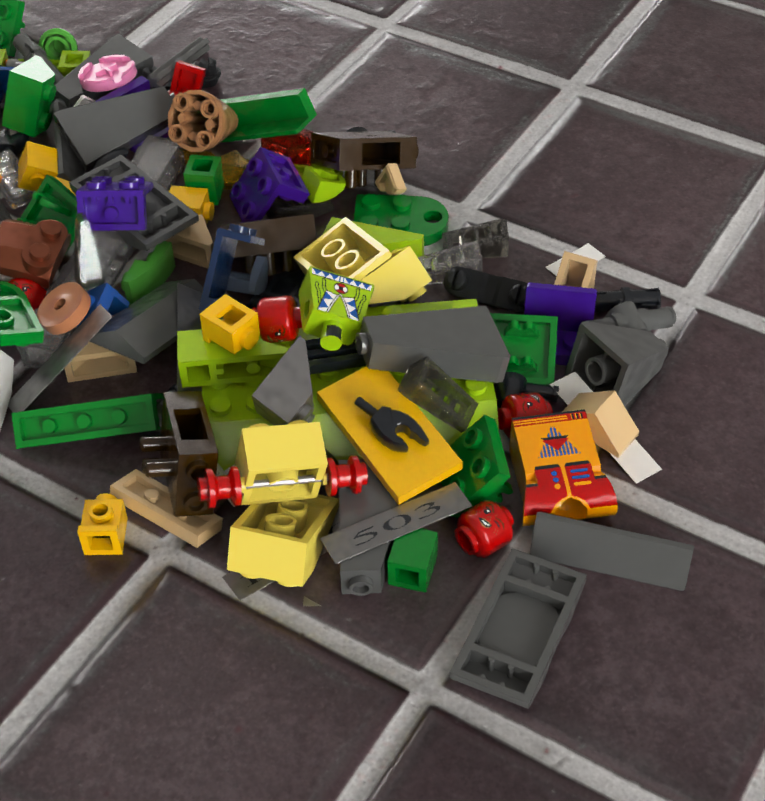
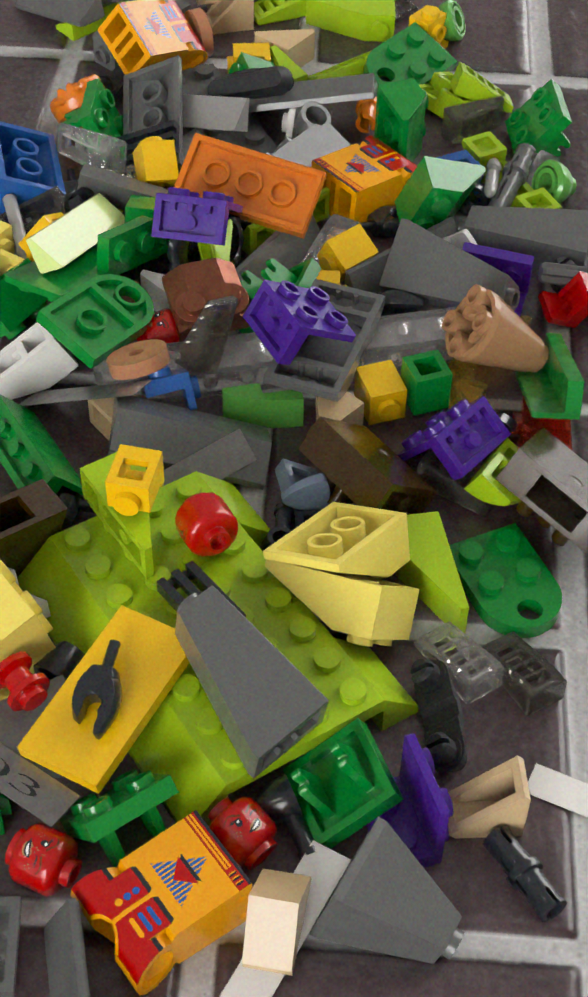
camera: 60 degrees right, 0 degrees up
bright pink tile [78,55,137,92] -> none
dark blue panel [199,223,265,311] -> none
flat silver slope [252,336,315,426] -> none
lime torso [299,266,374,351] -> none
tan tile [375,163,407,195] -> none
clear smoke slope [397,356,478,433] -> none
dark grey pin [578,301,676,332] -> none

